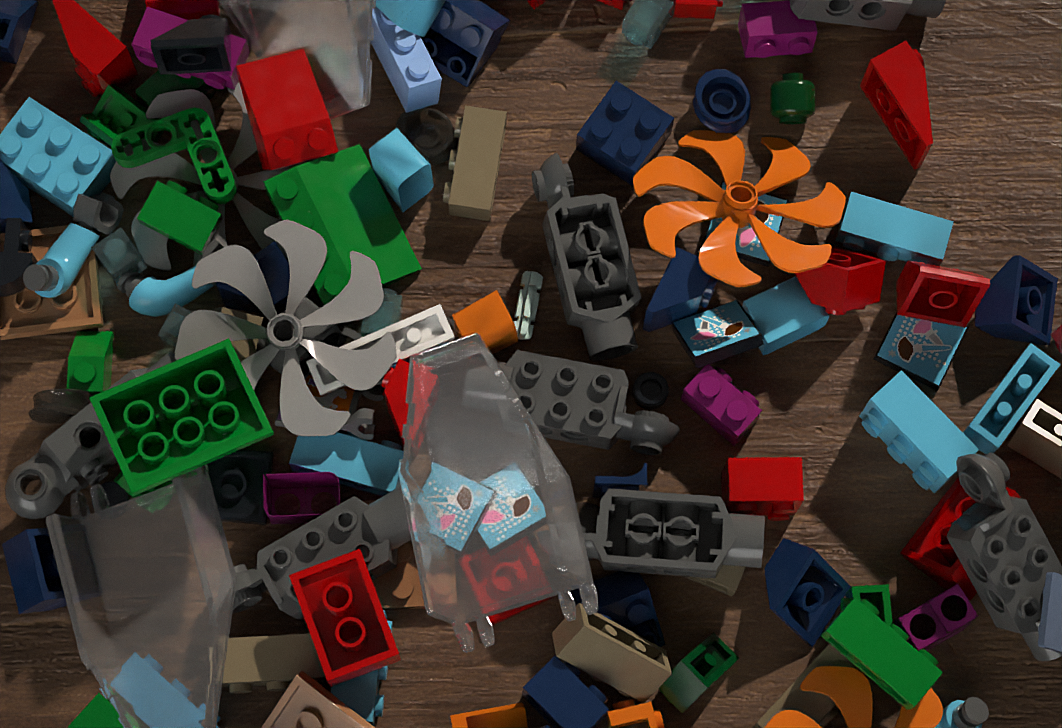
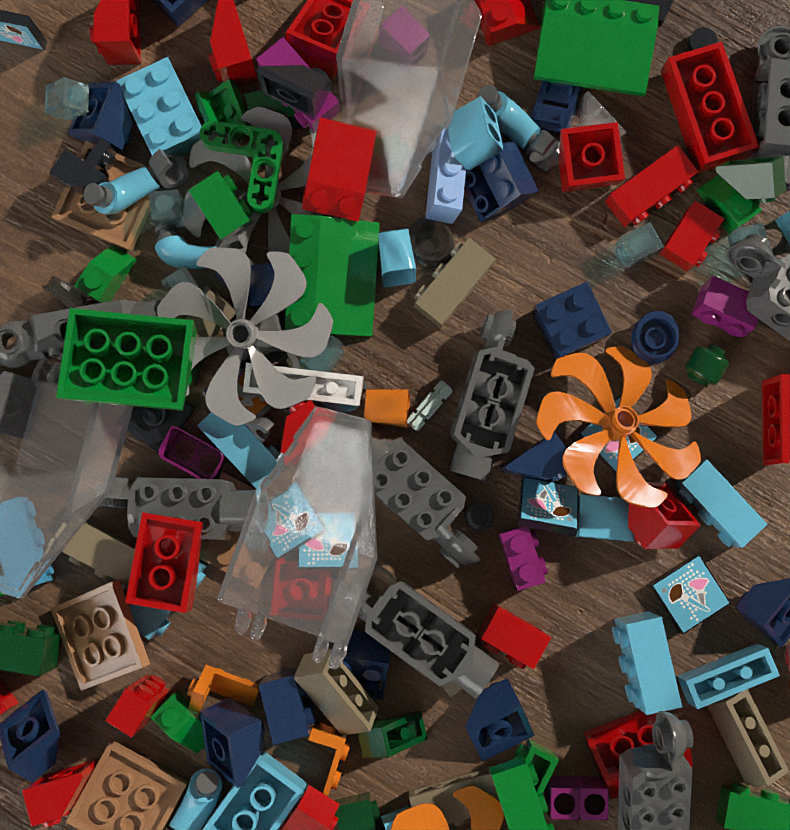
camera: 30 degrees right, 10 degrees up
dark blue piece [592,463,647,500] -> none
red slope [896,260,990,328] -> none

